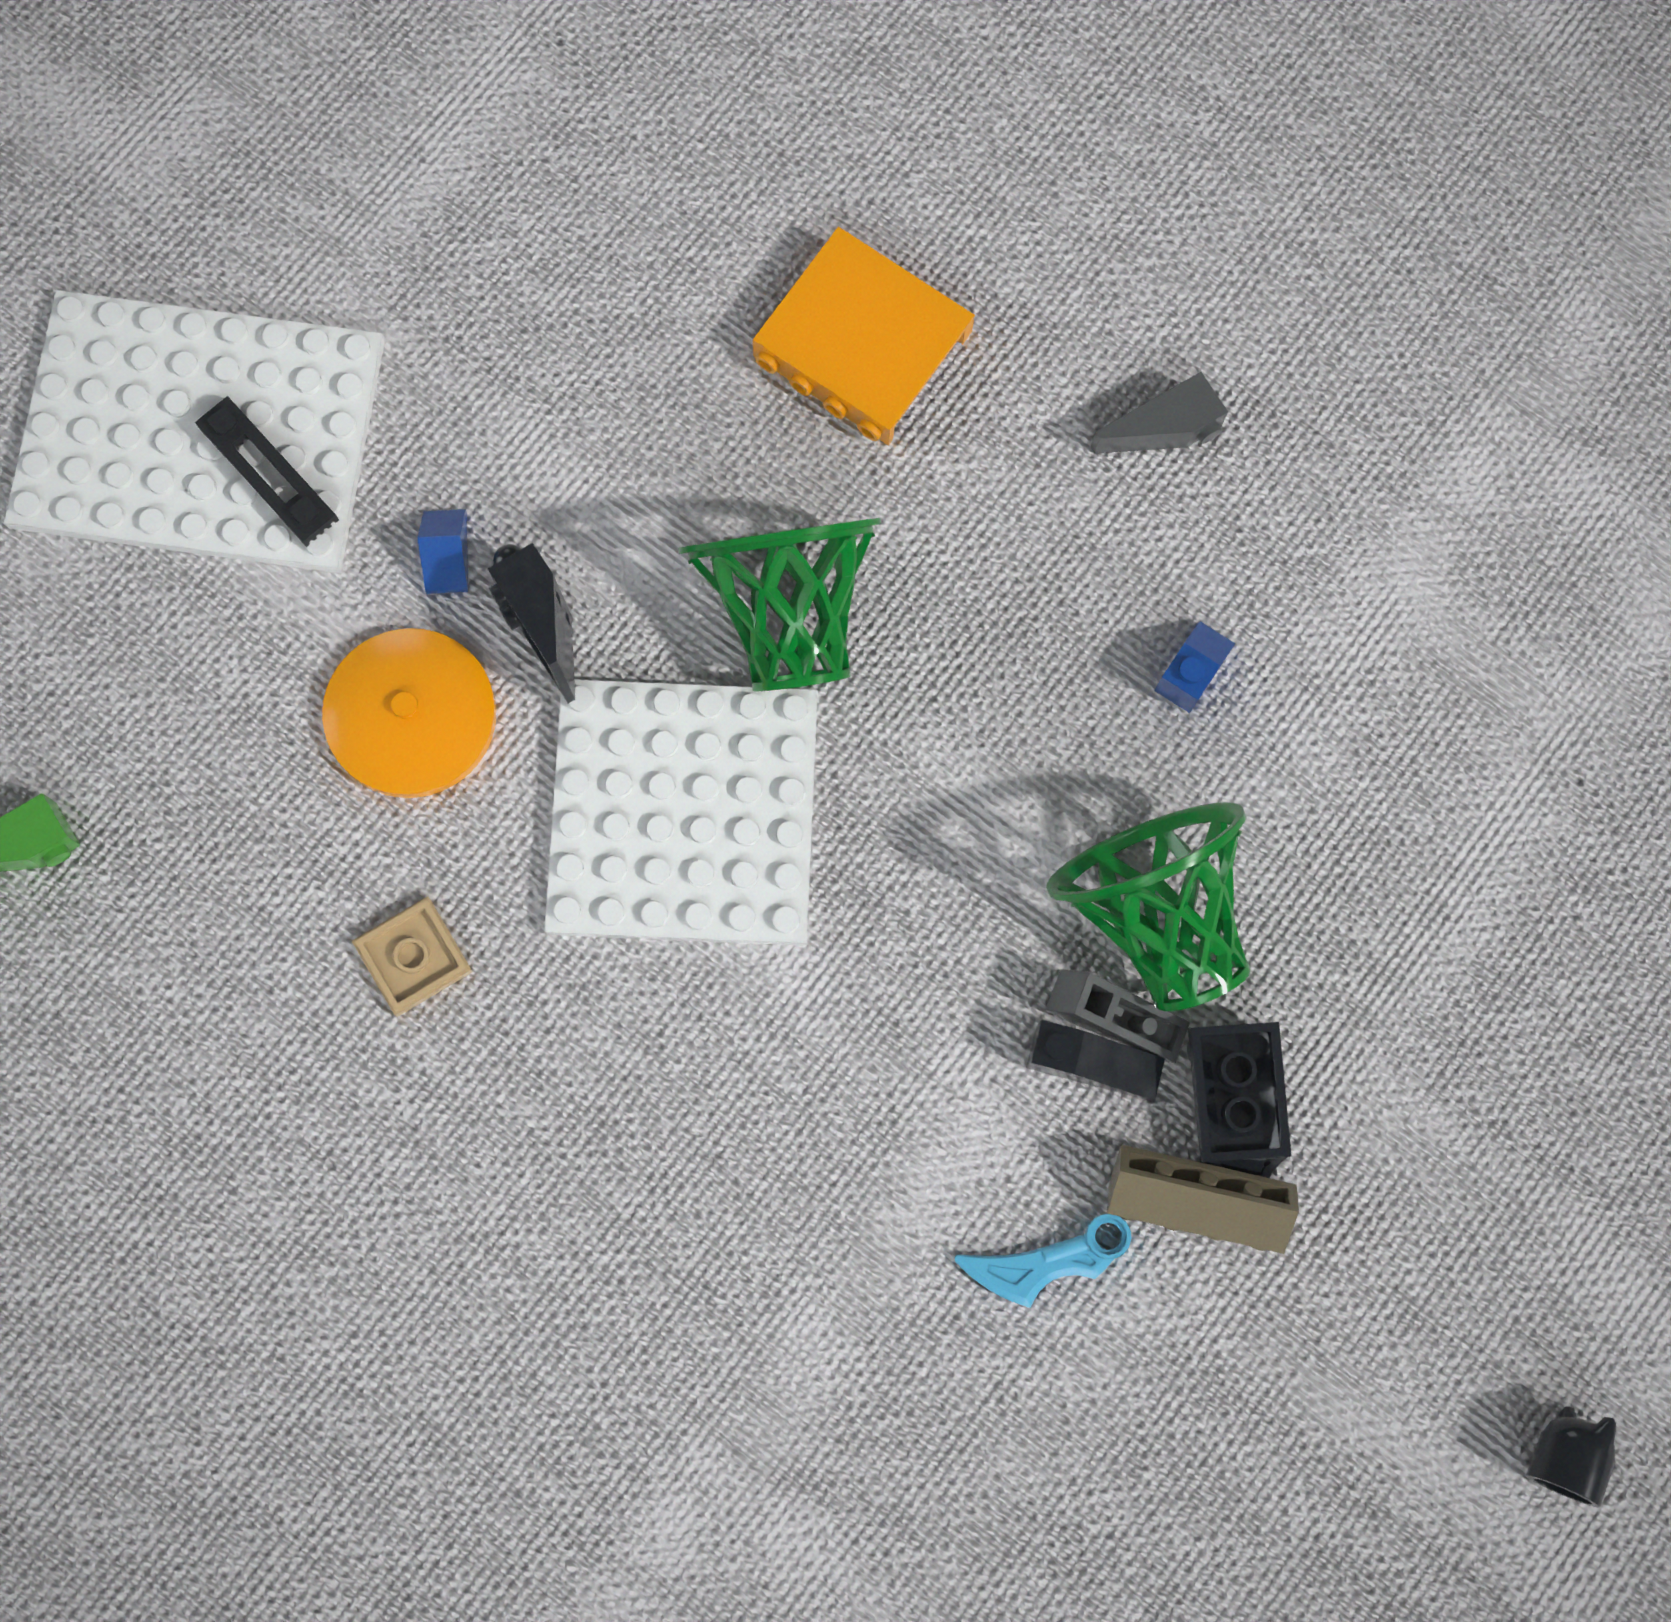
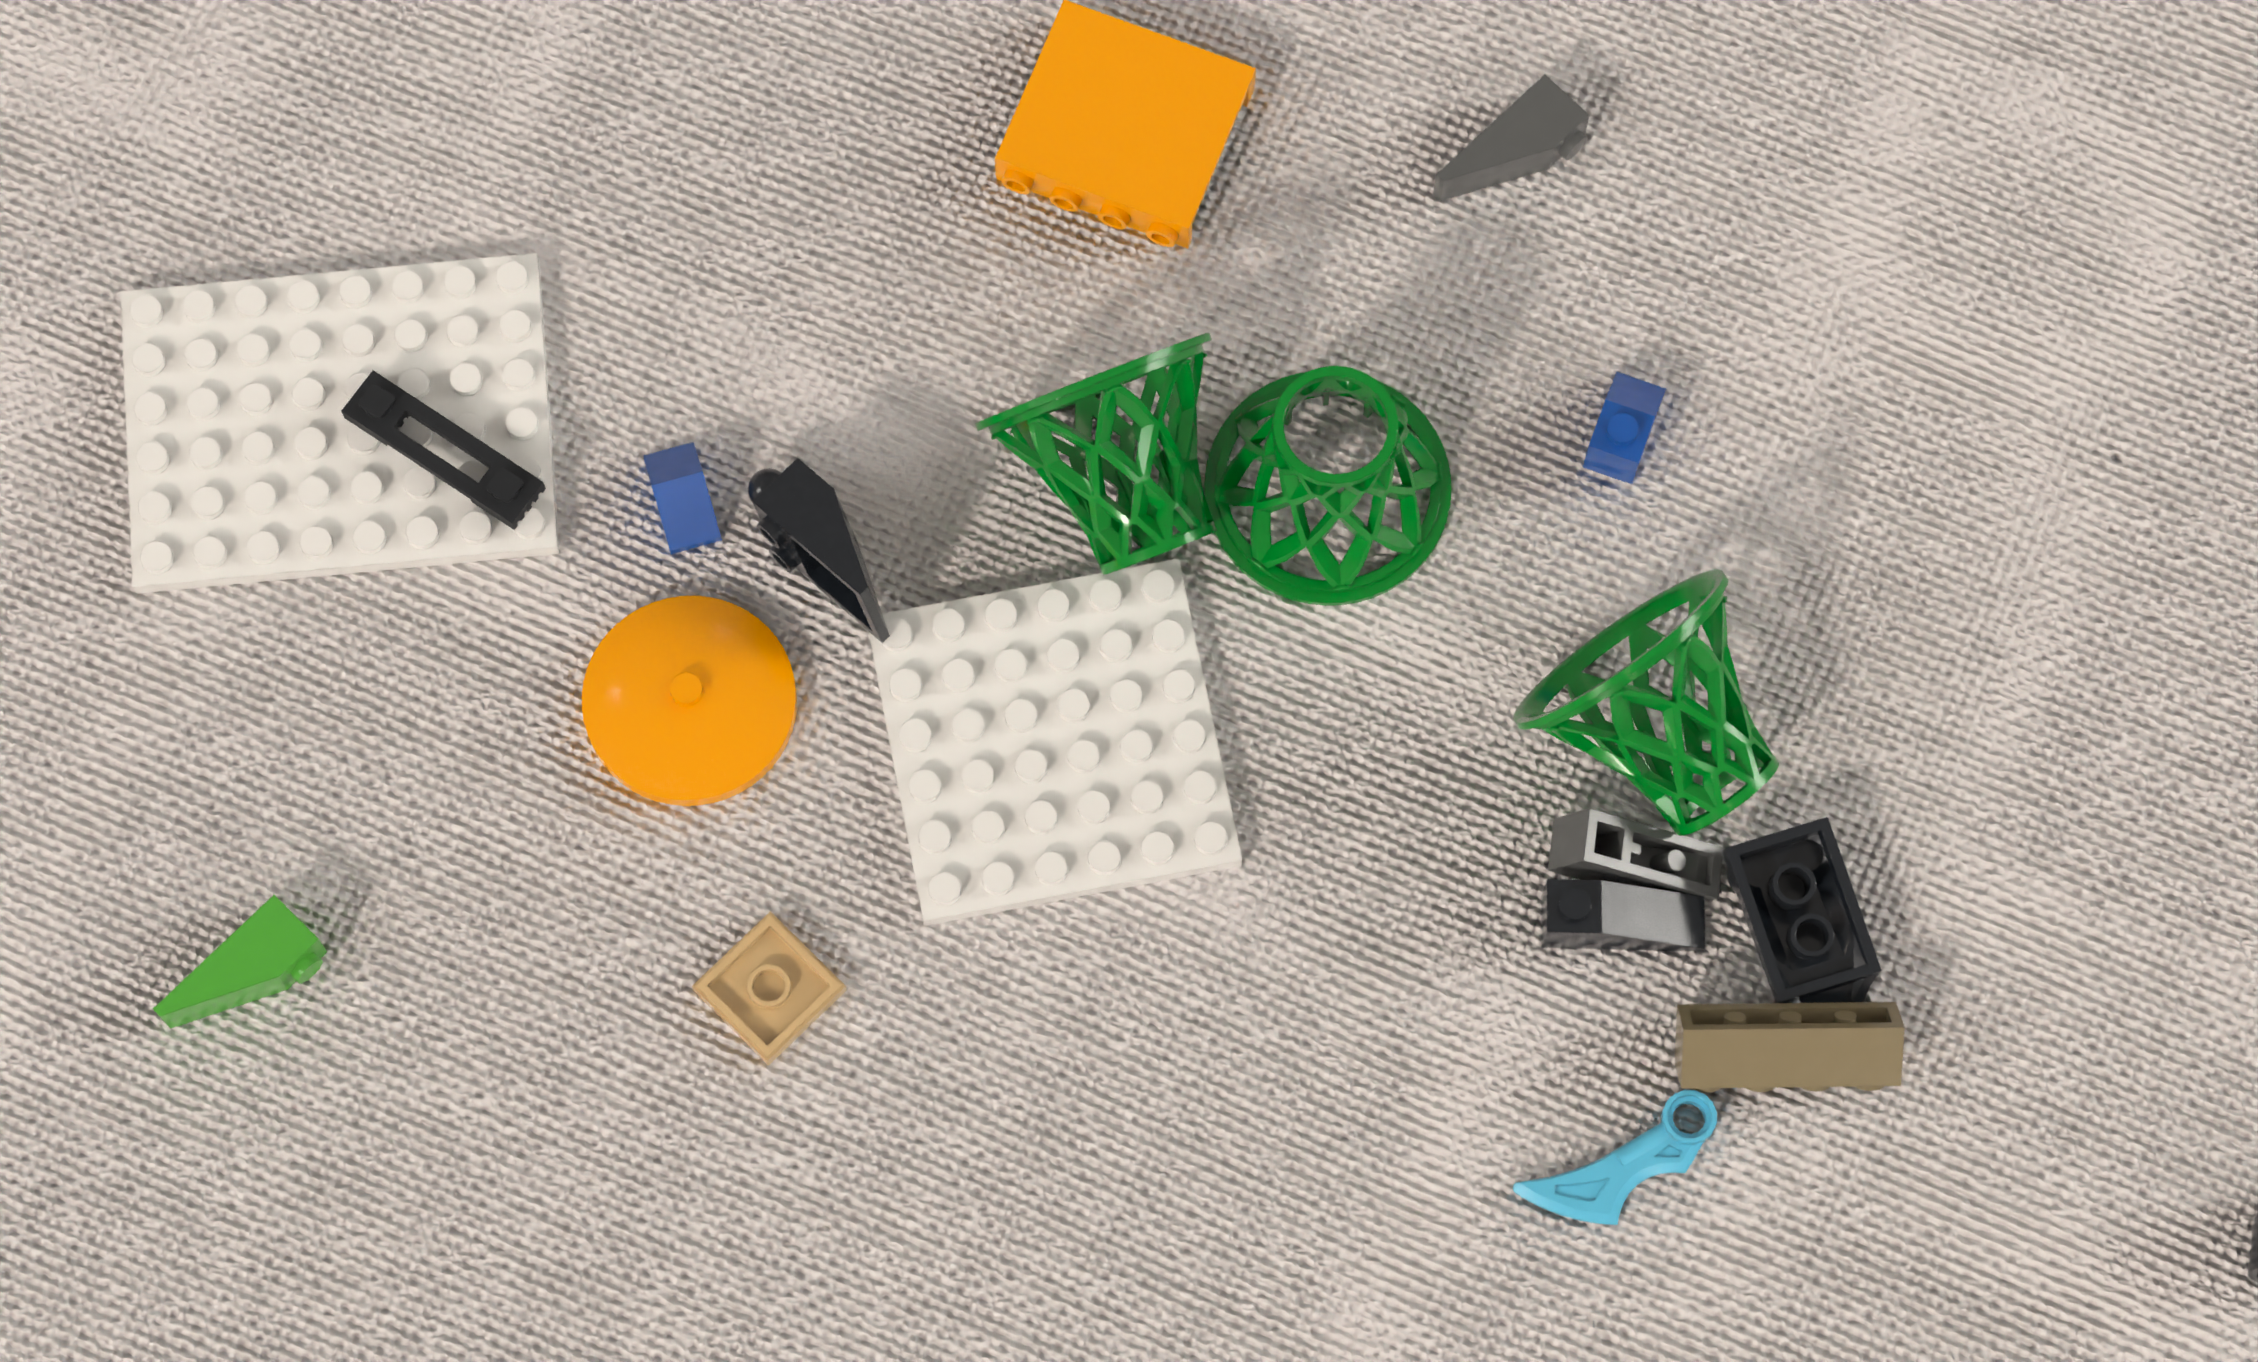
camera: 10 degrees left, 5 degrees down
none -> green piece [1204,366,1452,606]

